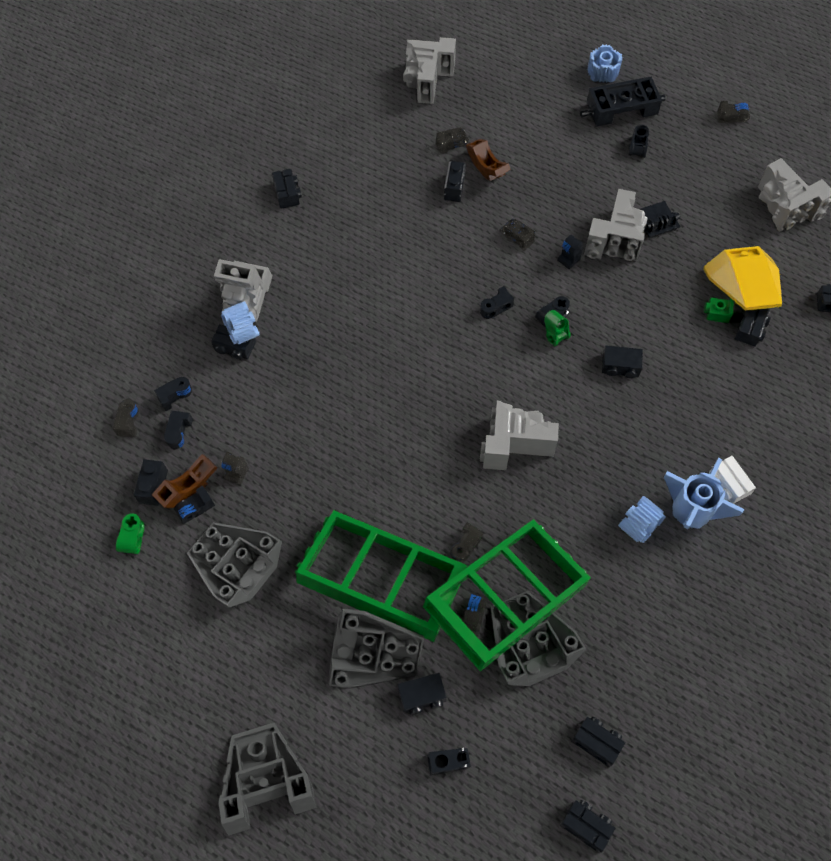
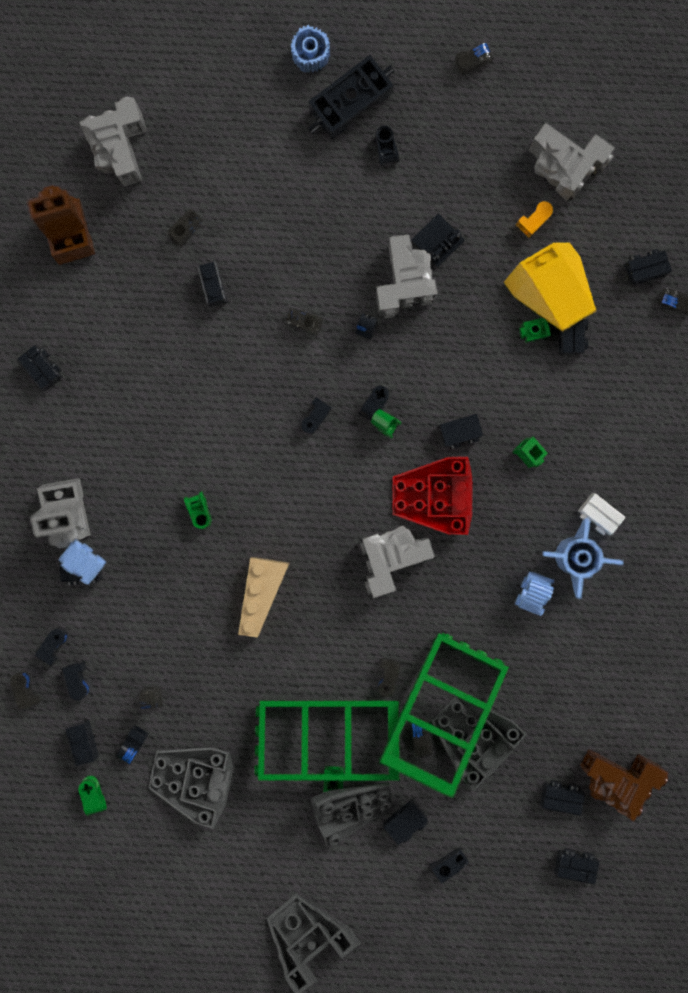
camera: 25 degrees left, 25 degrees up
reddish brown arch [152,454,218,508] -> none
reddish brown arch [466,139,511,181] -> none
none -> reddish brown brick [27,185,95,265]
none -> green piece [184,491,212,529]
none -> tan wedge [238,557,290,638]
none -> red wedge [392,457,472,535]
none -> green brick [512,436,548,468]
none -> light orange leg [516,201,553,238]
none -> reddish brown brick [580,749,669,821]

